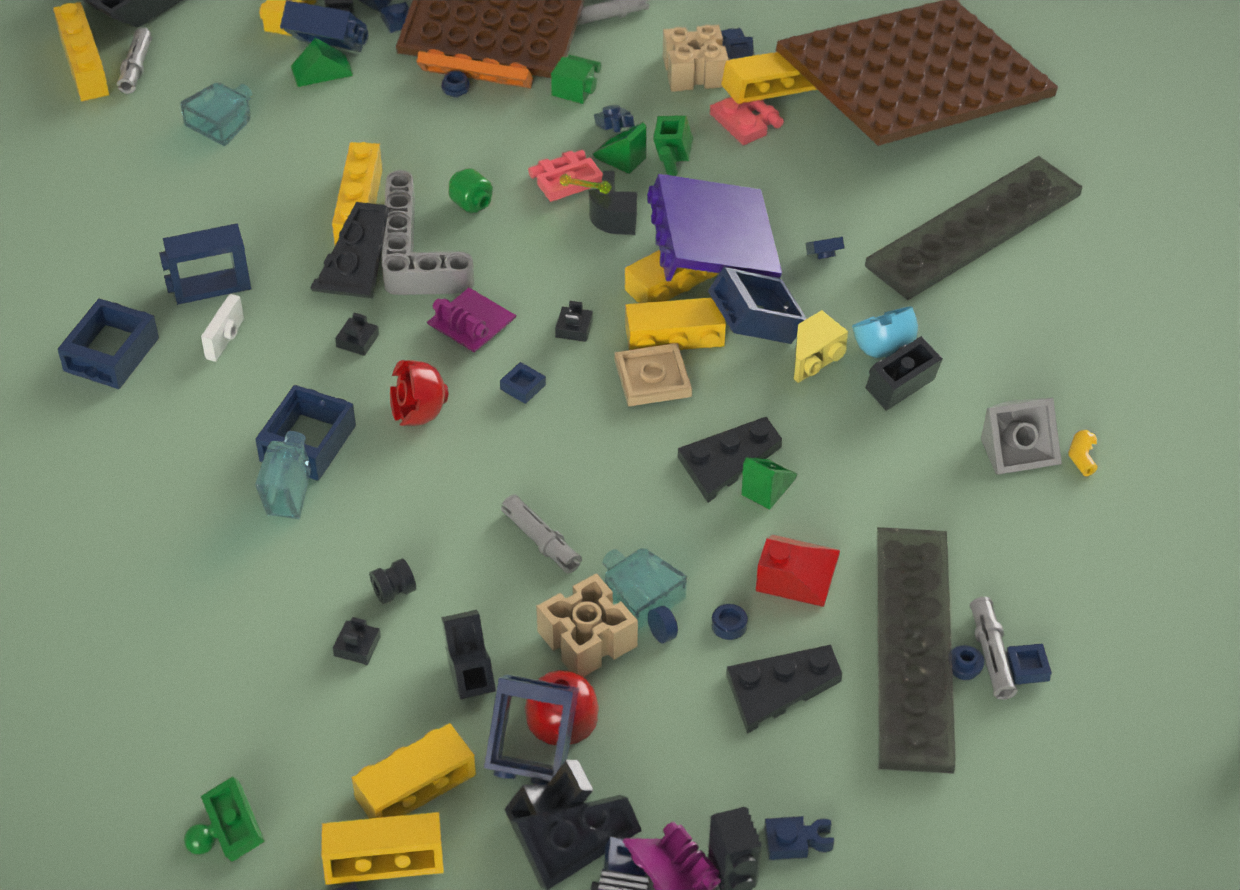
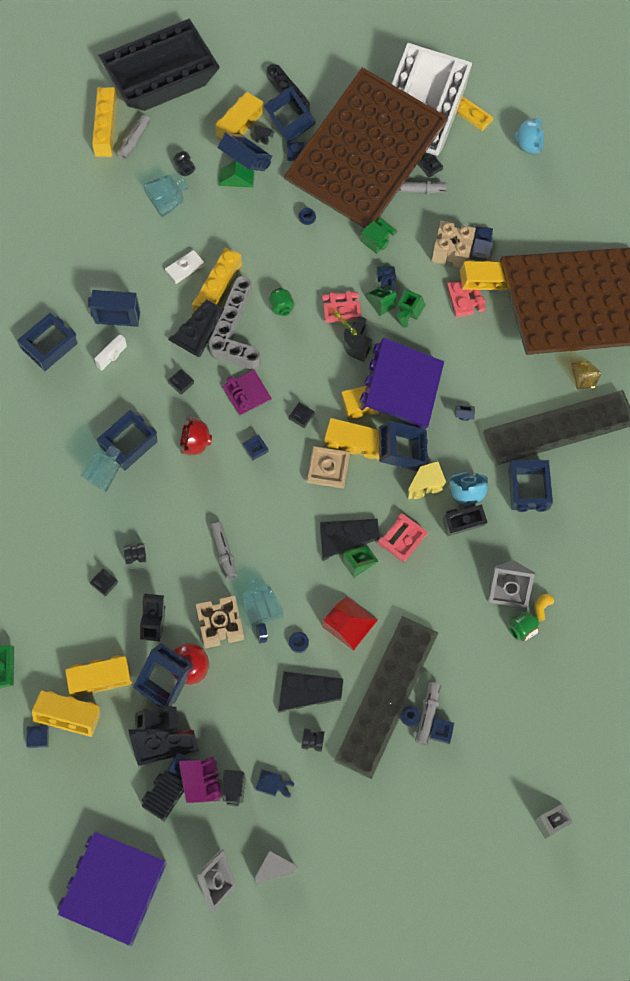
camera: 20 degrees right, 20 degrees up
orange plate [416,49,533,89] -> none
none -> white plate [165,250,205,284]
none -> black wheel [173,151,195,176]
none -> black wheel [301,728,325,752]
none -> coral plate [376,513,428,563]
none -> dark blue window [508,460,553,512]
none -> green head [509,611,540,641]
none -> clear yellow slope [572,361,601,390]

